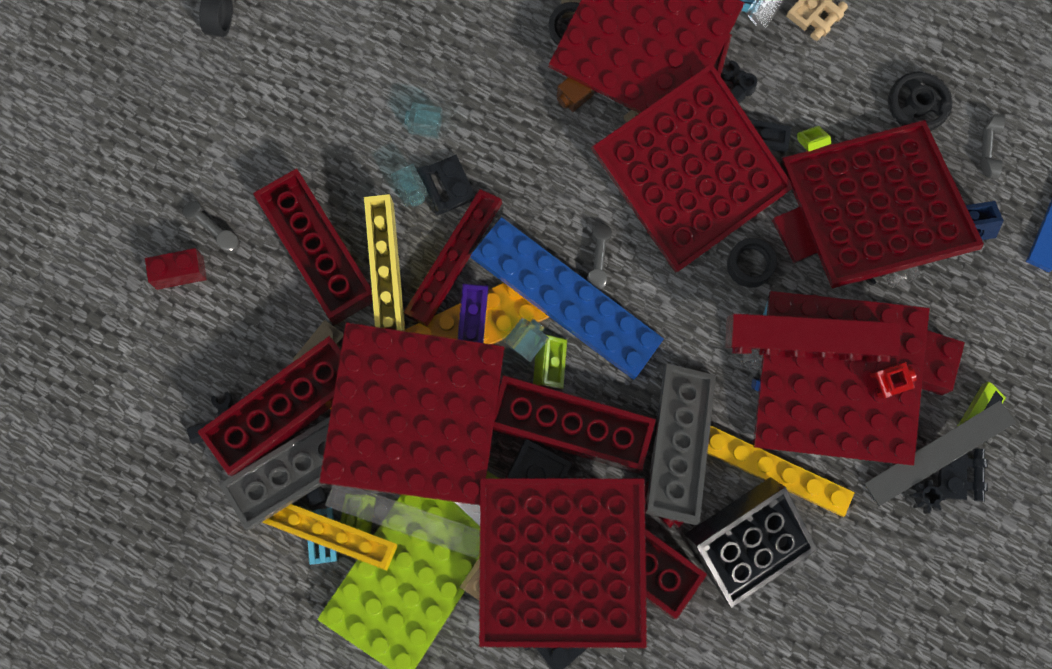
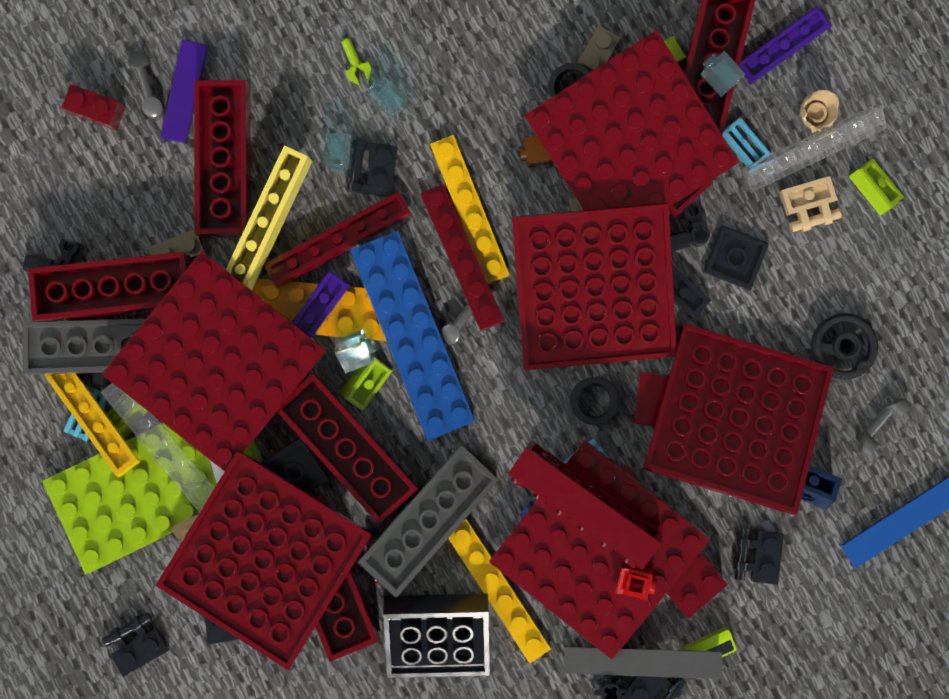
camera: 30 degrees right, 10 degrees up
lime tile [797,126,831,152] -> none
none -> dark purple tile [160,40,208,144]
none -> lime bar [341,38,372,85]
none -> dark red plate [420,184,504,332]
none -> yellow plate [430,135,510,284]
none -> black tile [703,225,769,291]
none -> black plate [733,528,784,585]

